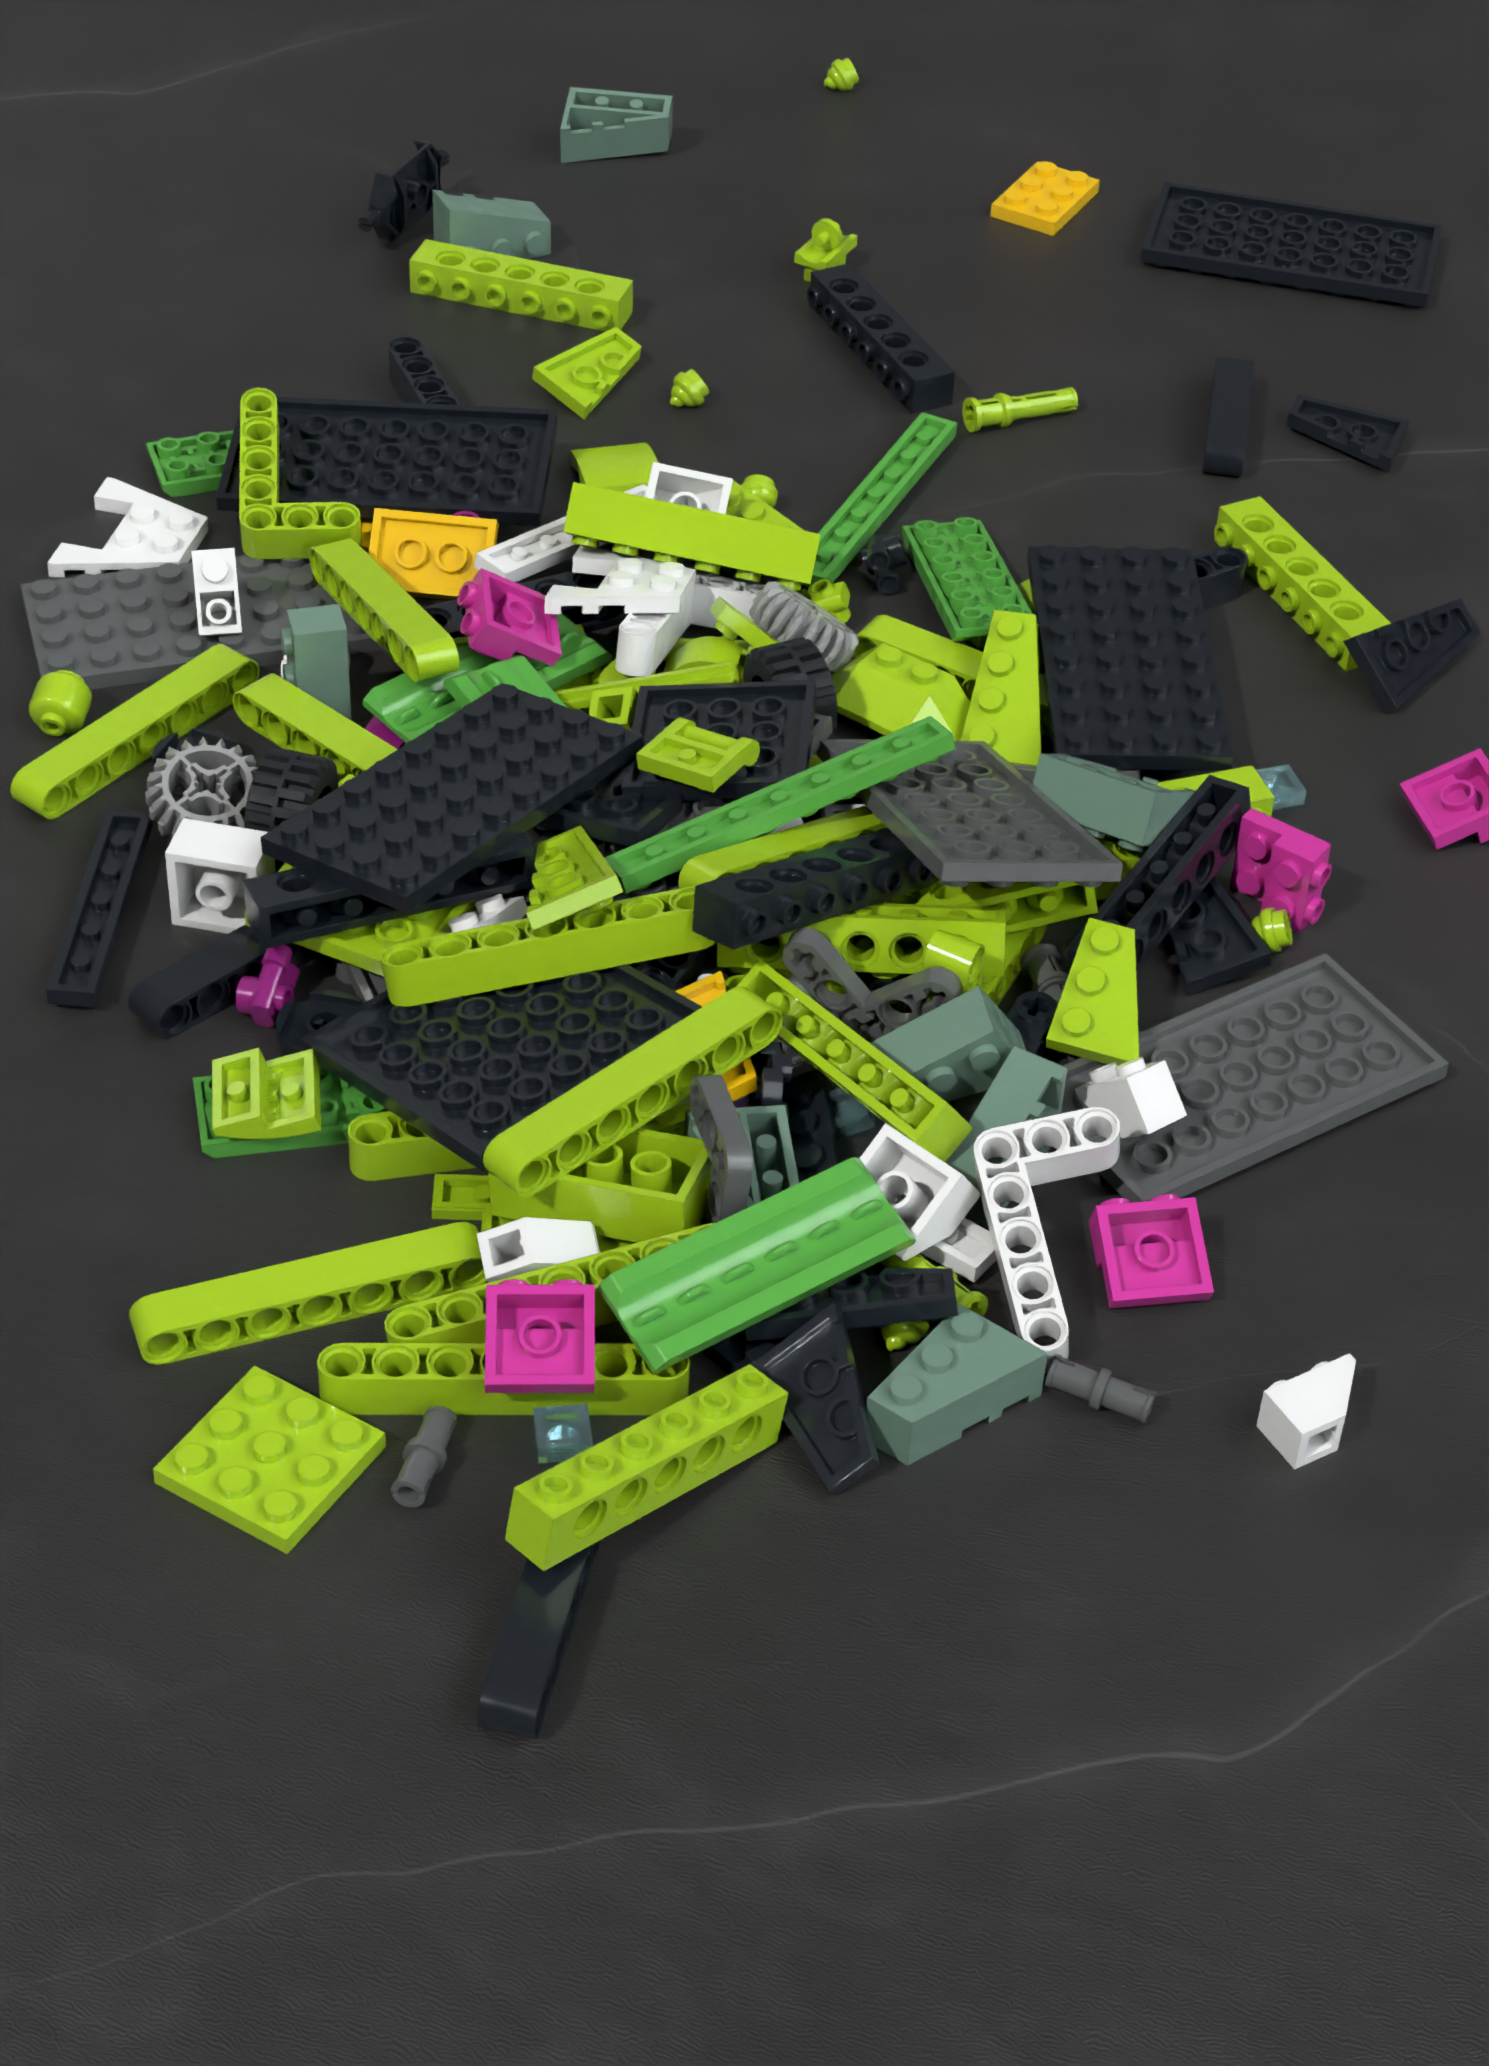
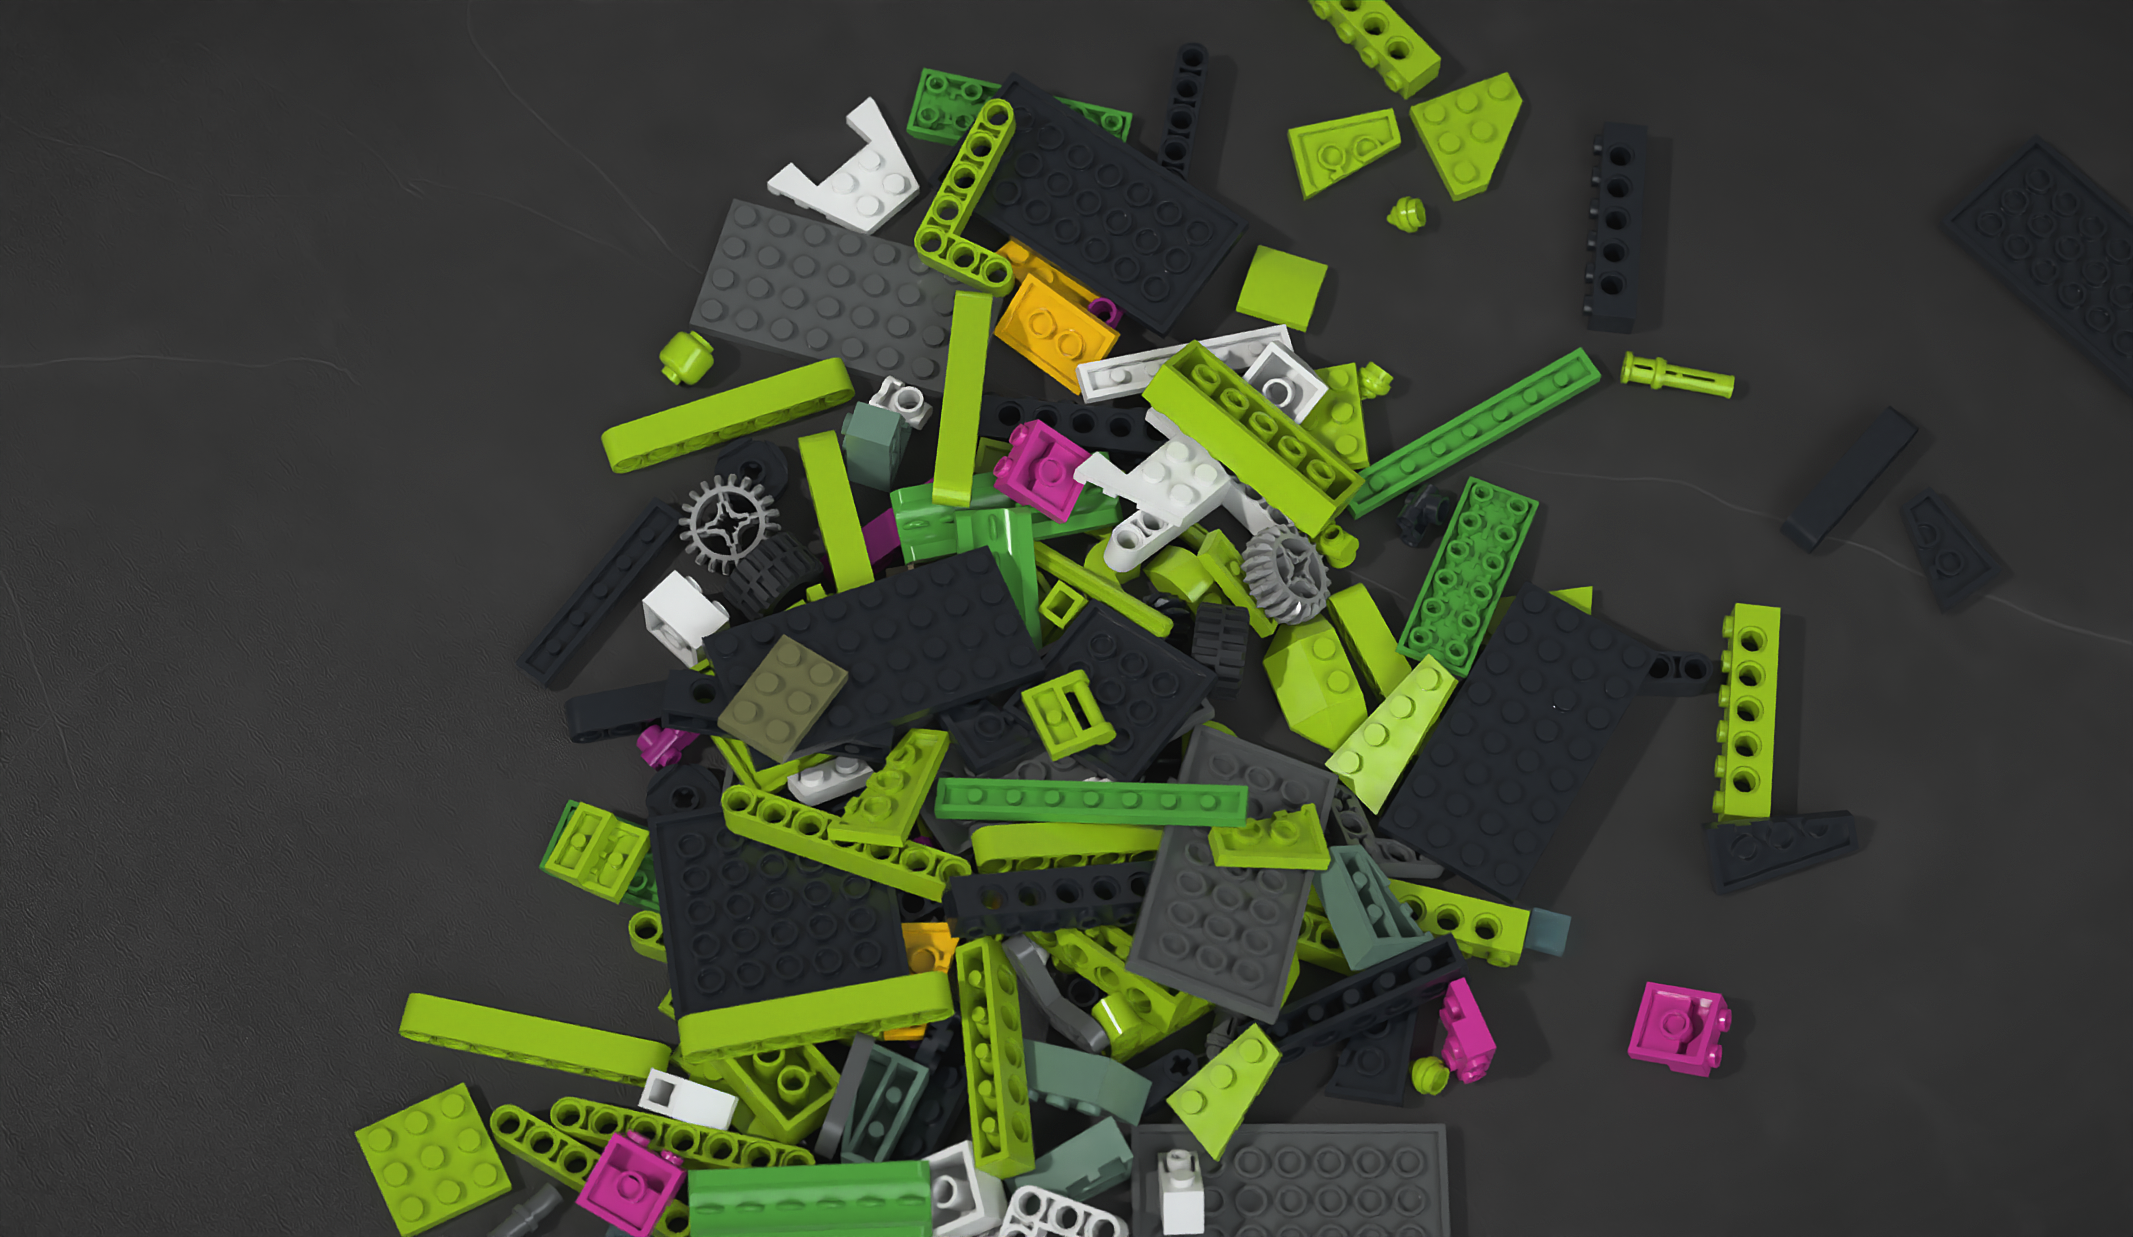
camera: 30 degrees right, 25 degrees up
white slope [191,548,242,637] -> none
lime hips [794,218,858,282] -> none
yellow plate [990,161,1100,236] -> none
none -> olive plate [718,634,848,765]
none -> lime wing [1208,803,1331,870]
none -> lime plate [1409,72,1522,202]

